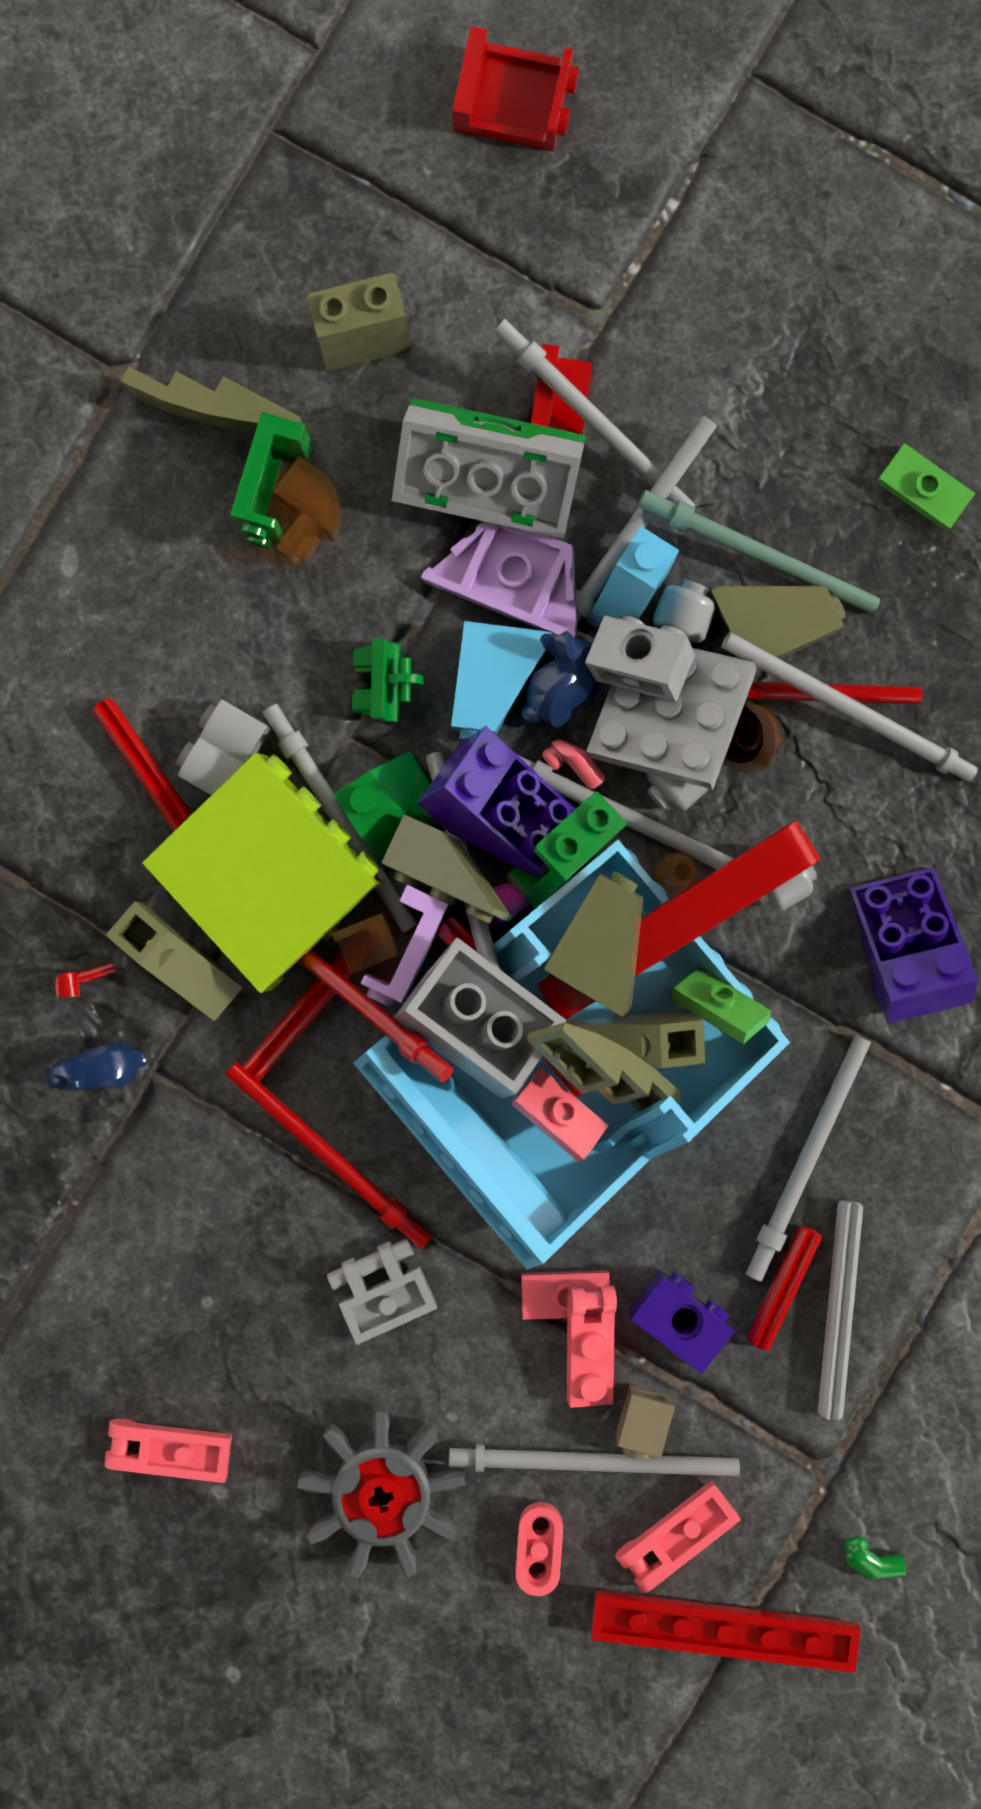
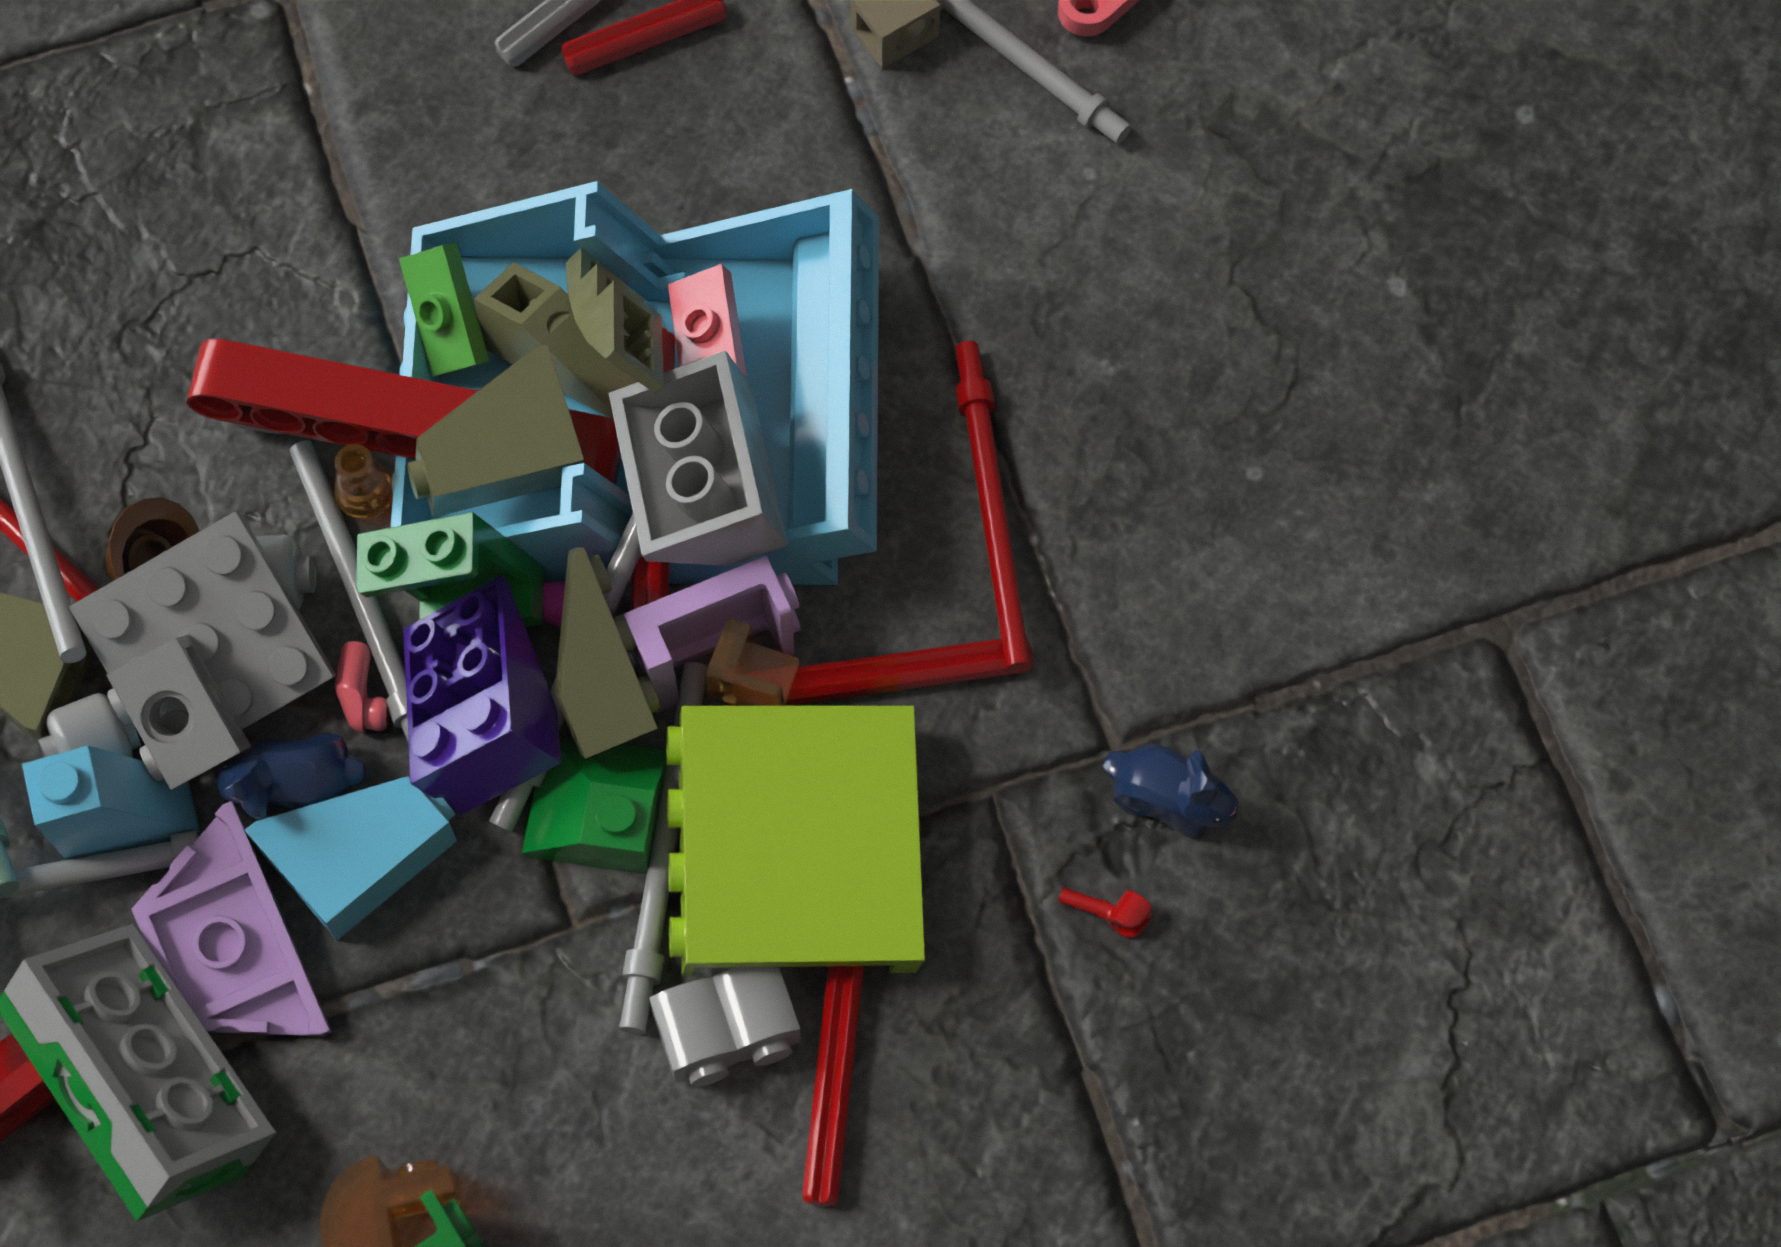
camera: 145 degrees left, 20 degrees down
coral plate [104,1419,232,1483] -> none
olive slope [106,901,243,1021] -> none
dark grey gear [297,1405,466,1579] -> none
red bar [298,949,453,1082] -> none
light grey plate [327,1238,438,1345] -> none
green hips [352,638,424,723] -> none
coral plate [521,1270,610,1320] -> none
coral plate [566,1285,617,1408] -> none
dark purple brick [628,1270,734,1374] -> none
light grey bar [745,1035,871,1282] -> none
dark purple slope [849,867,978,1024] -> none

